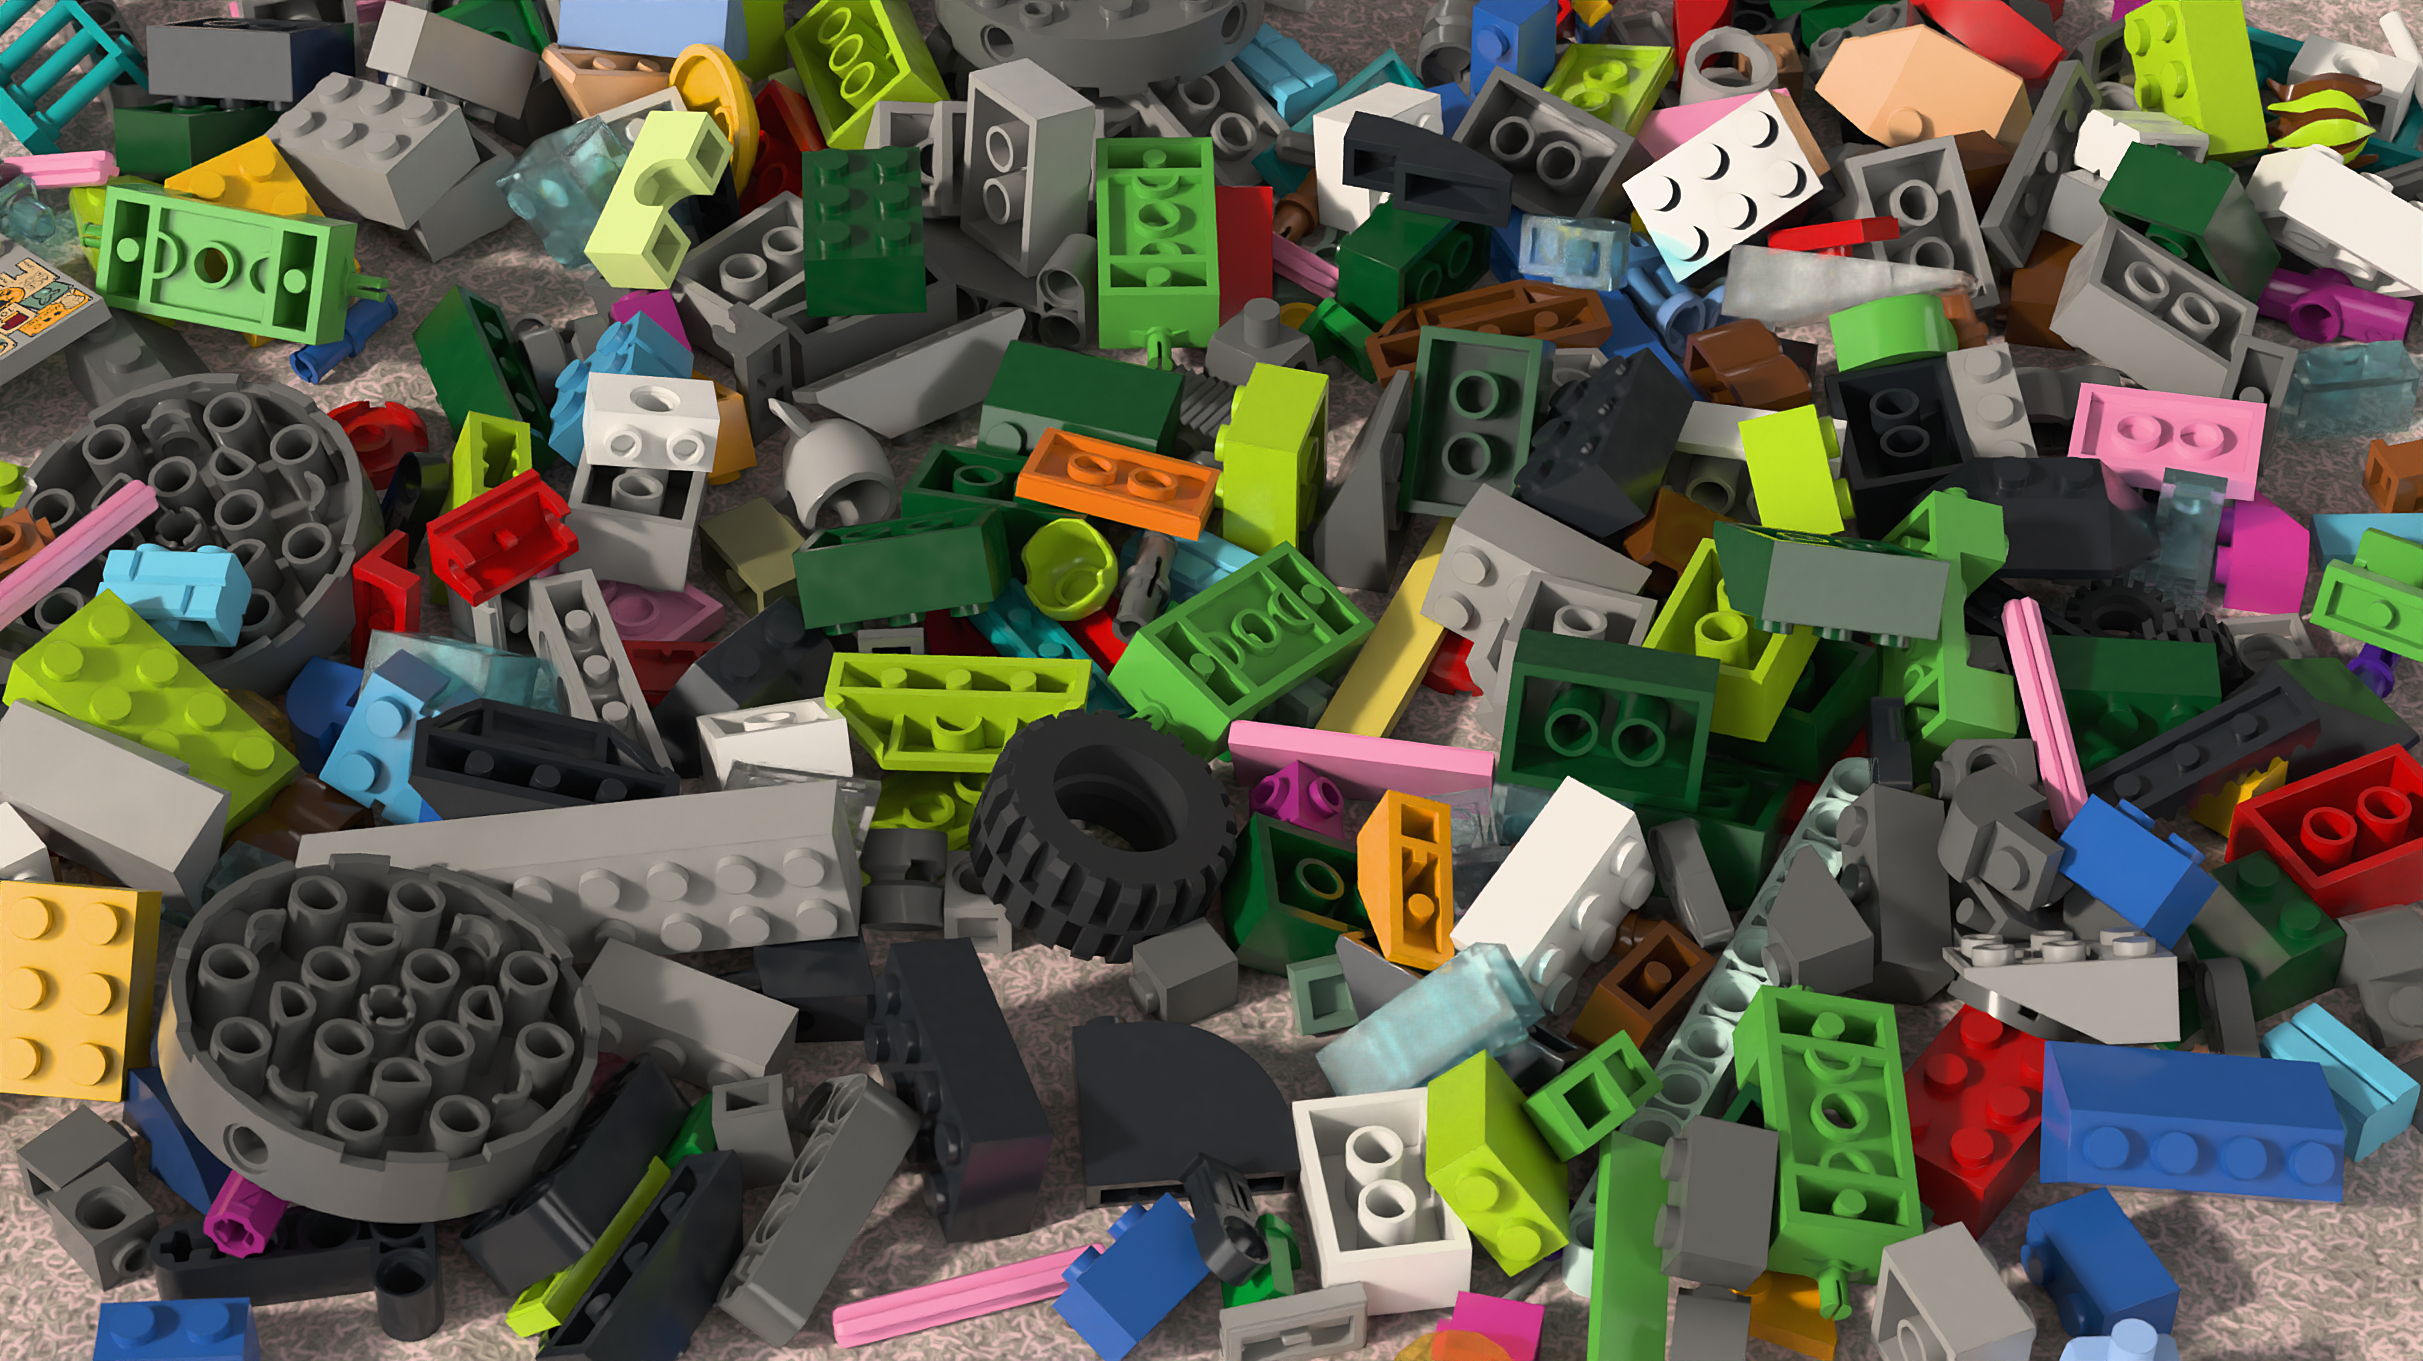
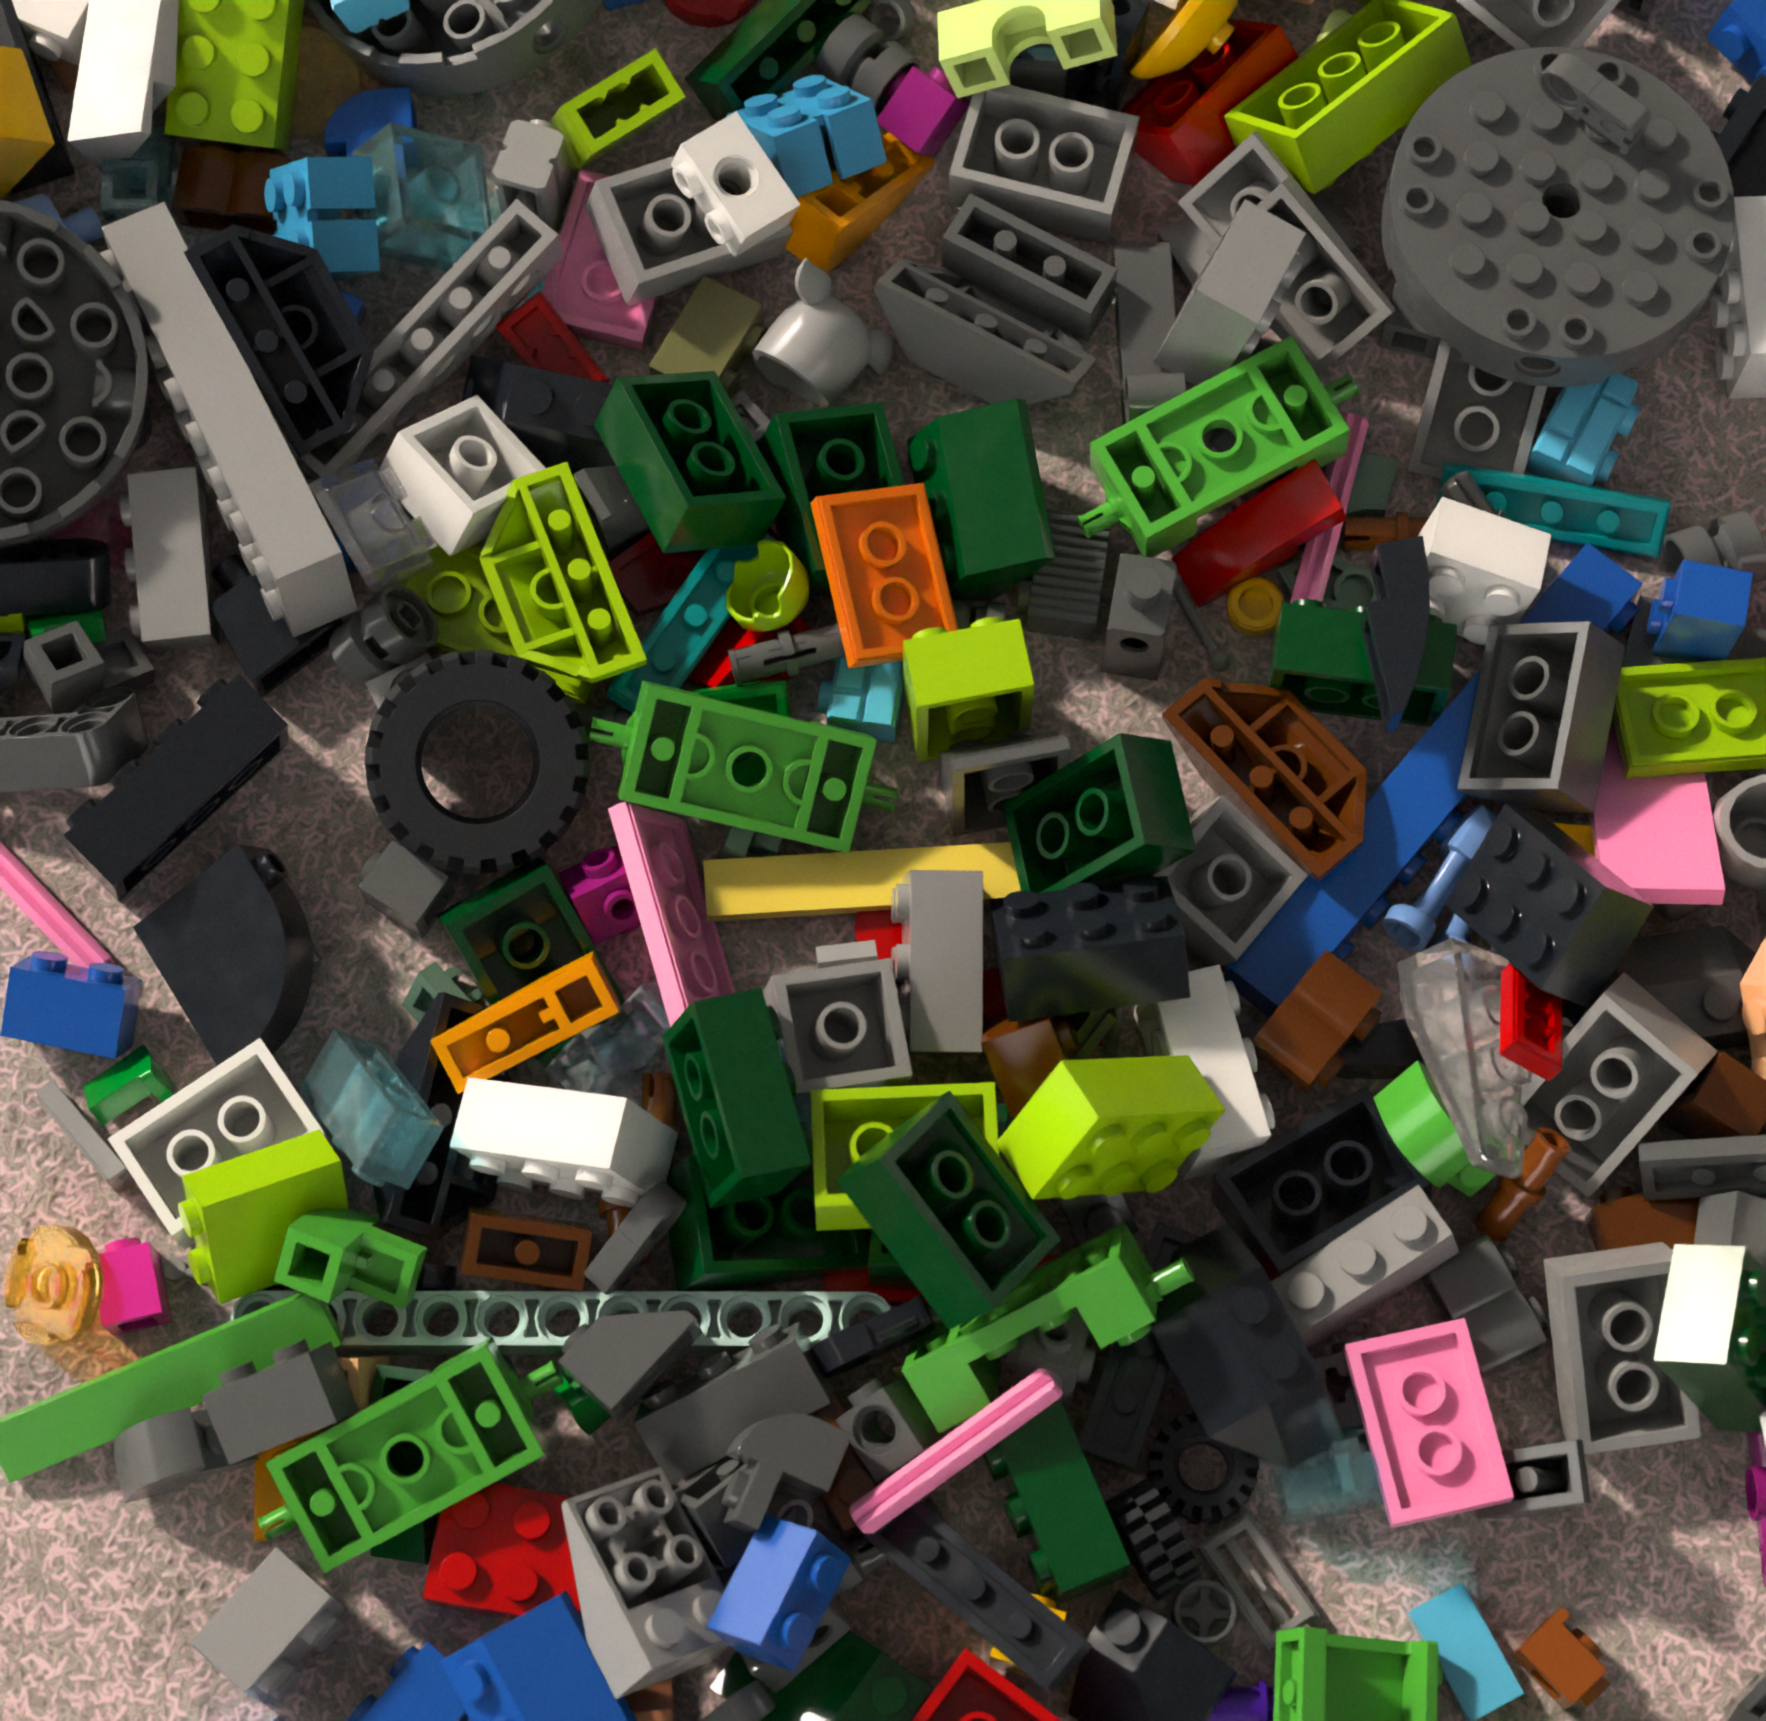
camera: 65 degrees right, 30 degrees up
red panel [351,529,422,673] -> none
black piece [381,452,450,569] -> none
red hinge [426,468,579,608] -> none
dark grey hinge [712,301,794,448] -> none
dark green brick [802,146,927,317] -> none
black piece [1175,1152,1271,1287] -> none
green tile [1297,297,1378,384] -> none
clear light blue brick [1518,213,1632,291] -> none
dark pink slope [2213,489,2310,614] -> none
clear light blue slope [2281,340,2421,443] -> none

